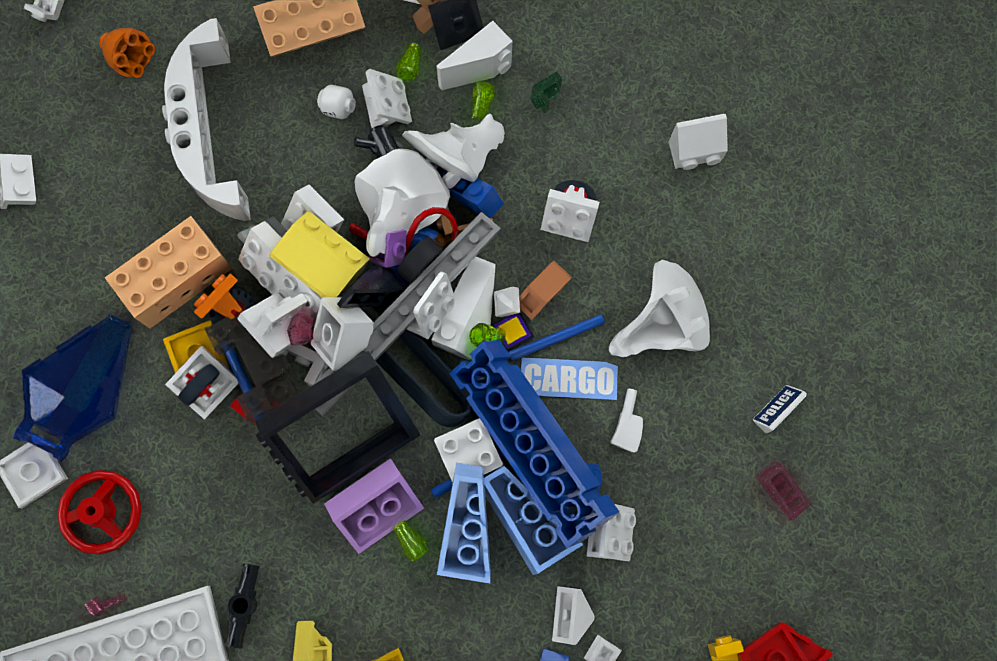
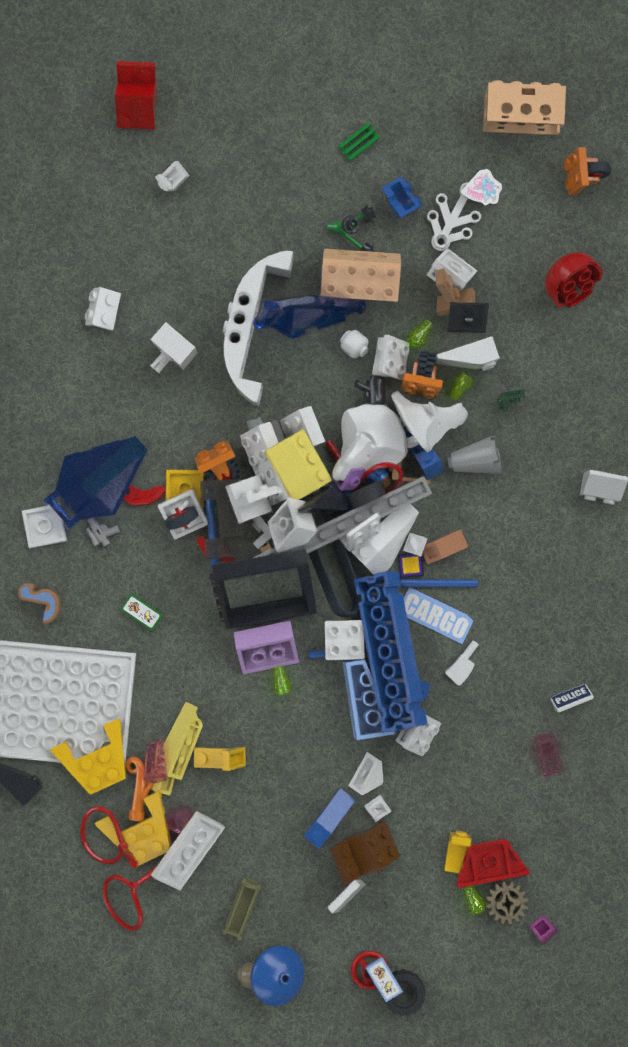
camera: 30 degrees right, 10 degrees up
red piece [57,470,142,555] -> none
clear pink hand [85,593,127,616] -> none
orange piece [99,27,155,78] -> none
light nougat piece [105,216,233,329] -> none
black pin [225,563,260,649] -> none
clear pink piece [287,311,314,346] -> none
light blue wedge [437,462,491,583] -> none
clear neon green cone [469,323,506,347] -> none
white plate [540,180,599,242] -> none
white animal [609,260,710,357] -> none
none -> medium nougat animal [18,583,61,624]
none -> light grey piece [85,513,120,547]
none -> red piece [118,485,166,506]
none -> tile [120,594,163,631]
none -> white brick [150,322,198,373]
none -> clear blue windscreen [253,295,366,339]
none -> orange plate [400,351,443,399]
none -> light grey cone [448,436,501,474]

